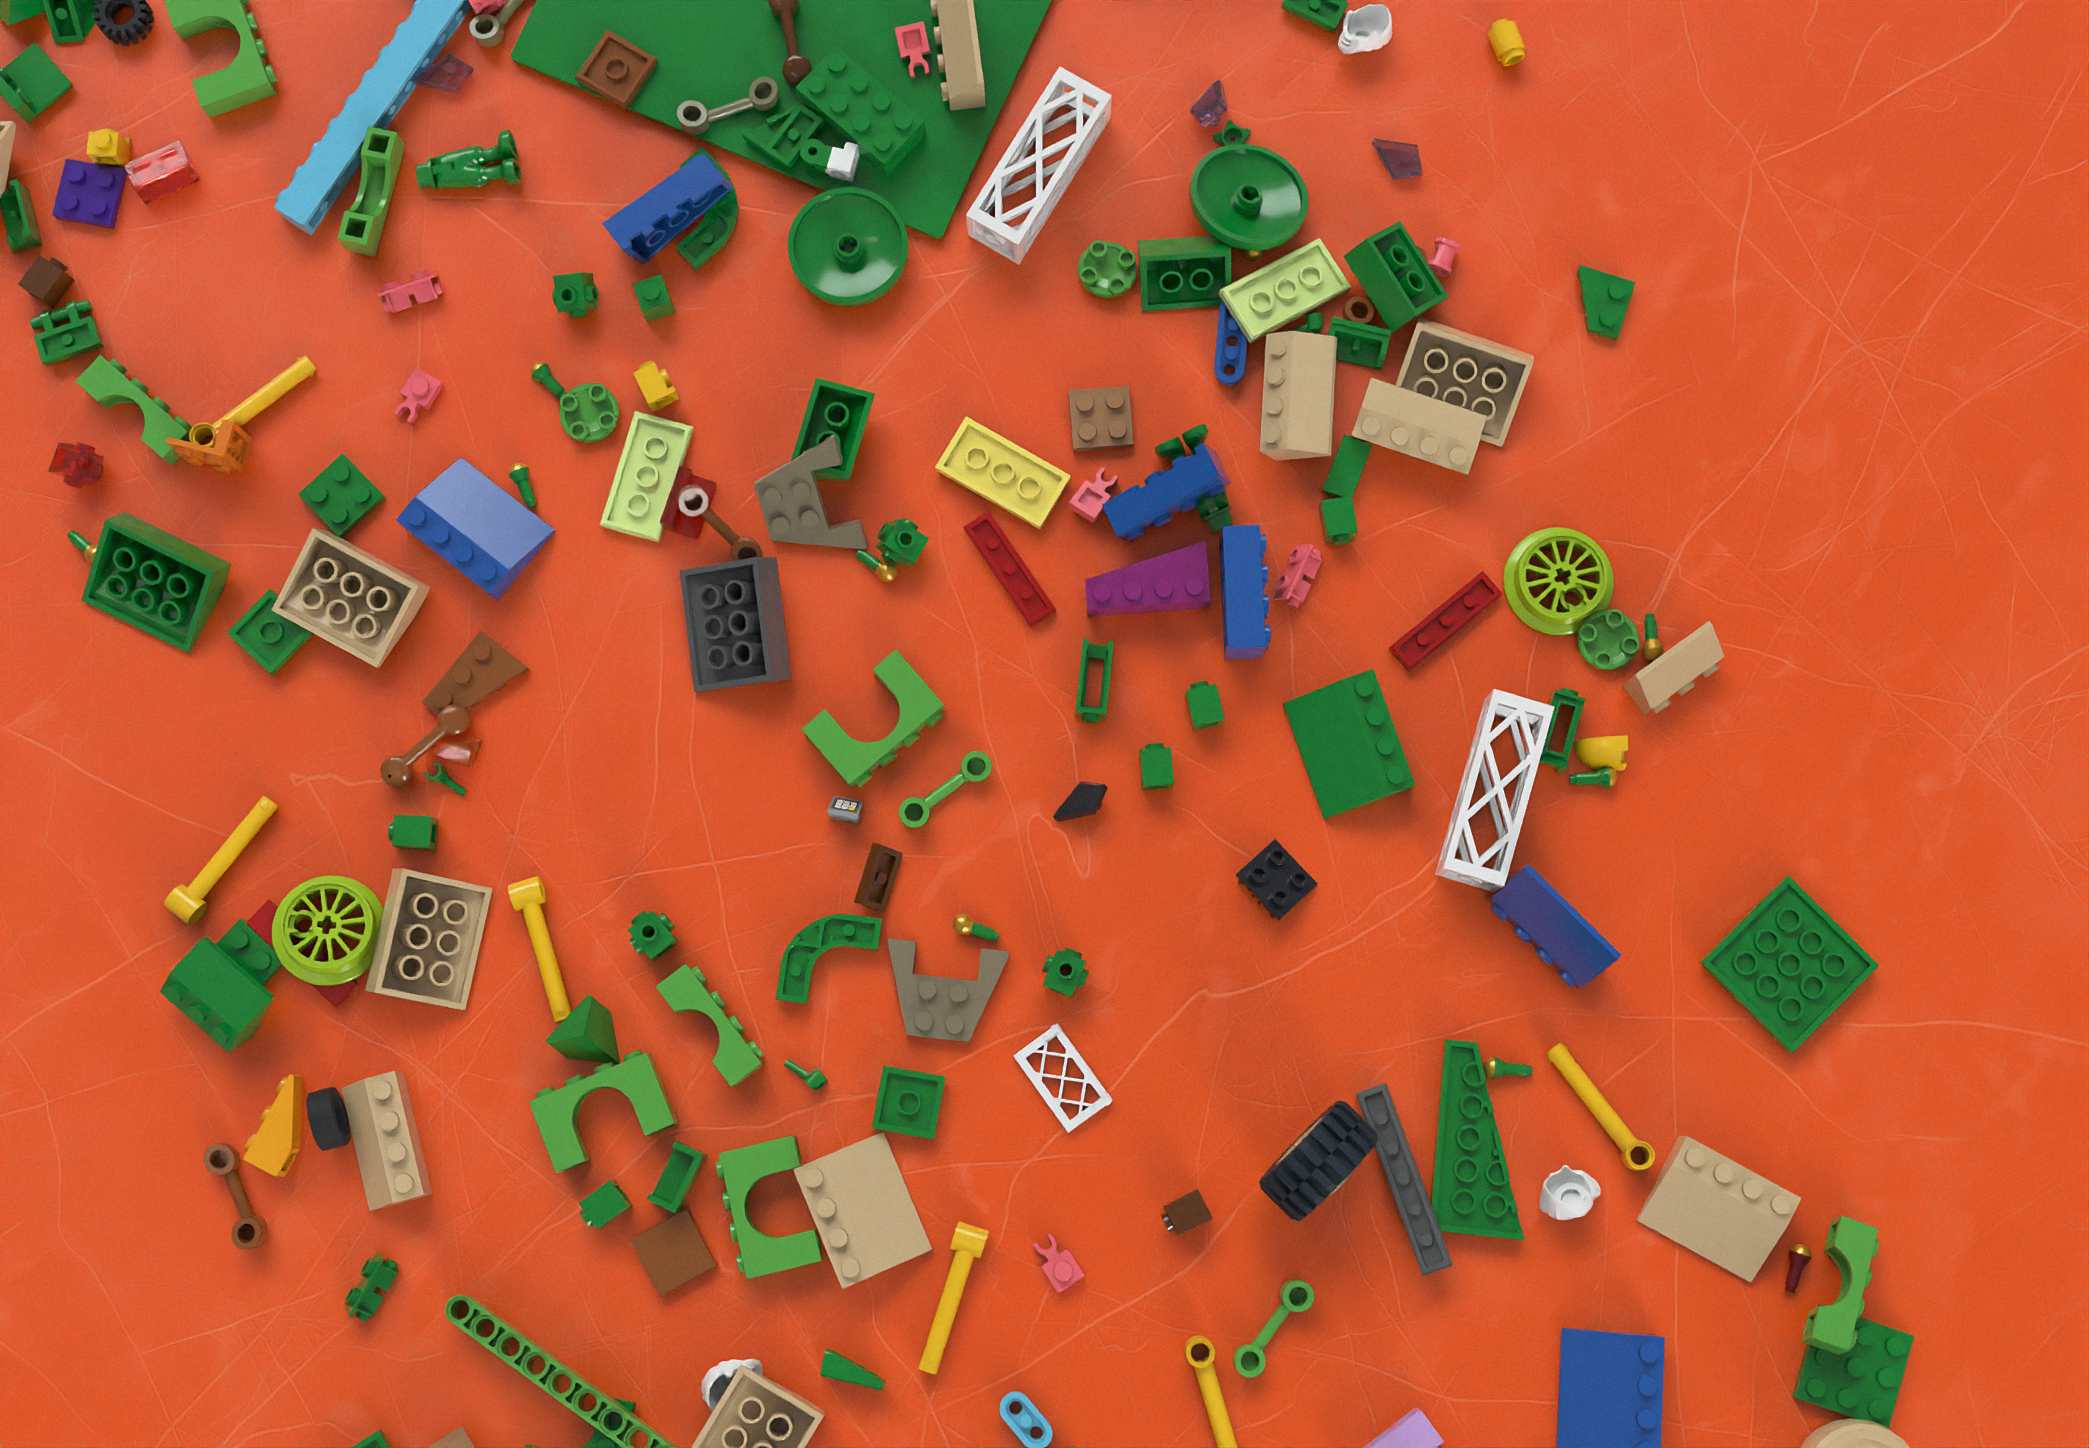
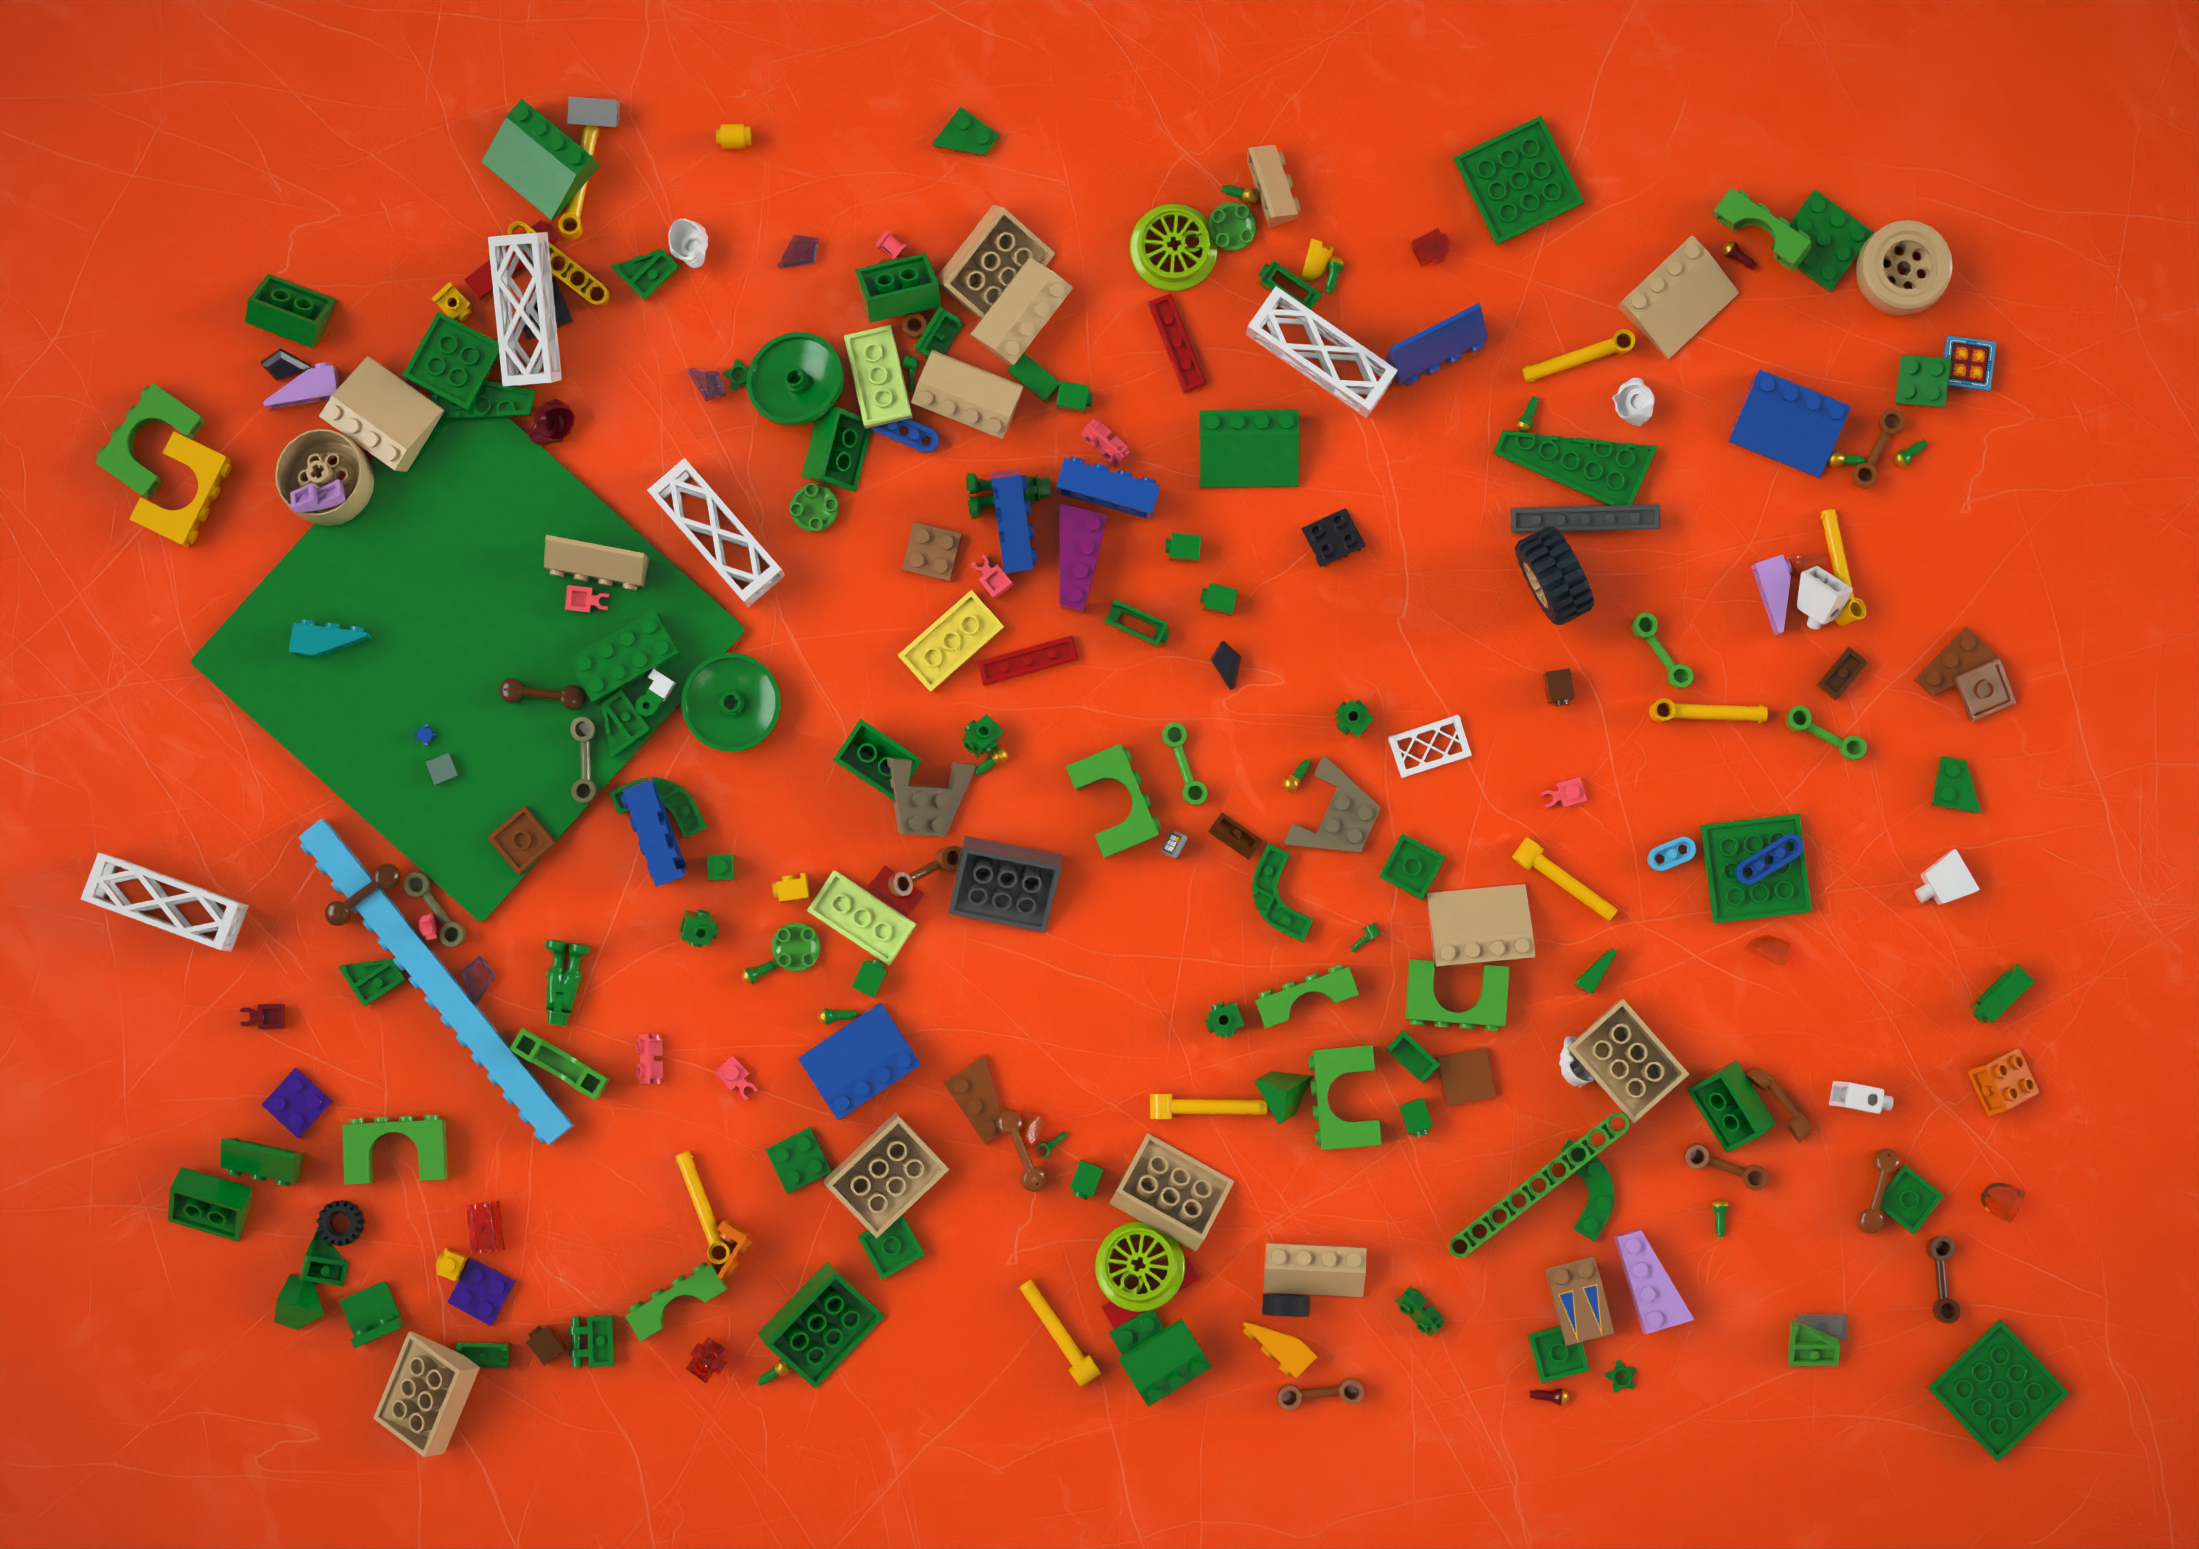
camera: 75 degrees left, 5 degrees up
none -> green brick [851,958,888,998]
none -> clear red brick [1410,228,1451,268]

